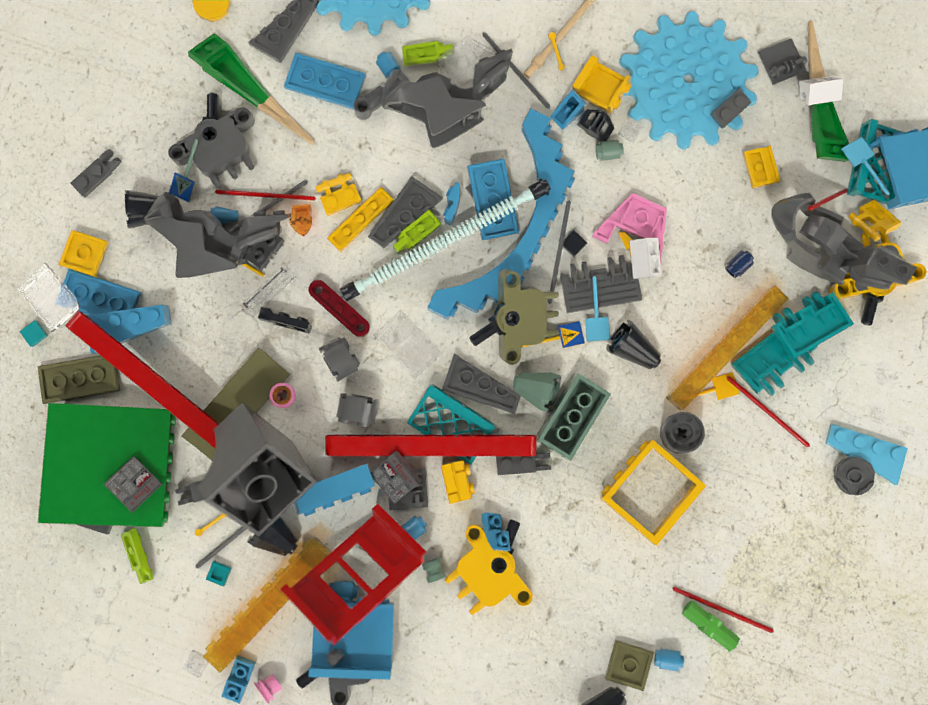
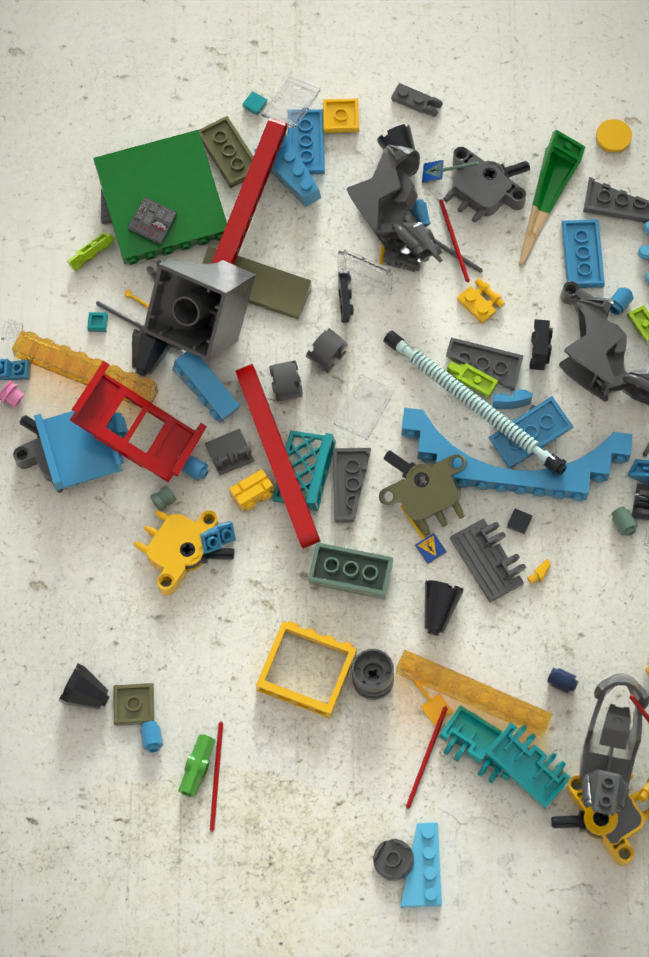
camera: 70 degrees right, 15 degrees down
piece [269,383,296,408] -> none
clear orange tile [289,204,312,236] -> none
dark red plate [308,280,370,338] -> none
dark grey plate [326,648,345,667] -> none
yellow tile [327,187,394,253] -> none
dark grey tile [371,451,422,504] -> none
dark grey hinge [496,453,552,475] -> none
sand green cone [512,372,561,412] -> none
dark grey axle [548,200,571,304] -> none
medium azure piece [585,276,610,341] -> none
bright pink wing [592,193,667,262] -> none
white hinge [630,238,662,279] -> none
none -> black brick [529,319,553,370]

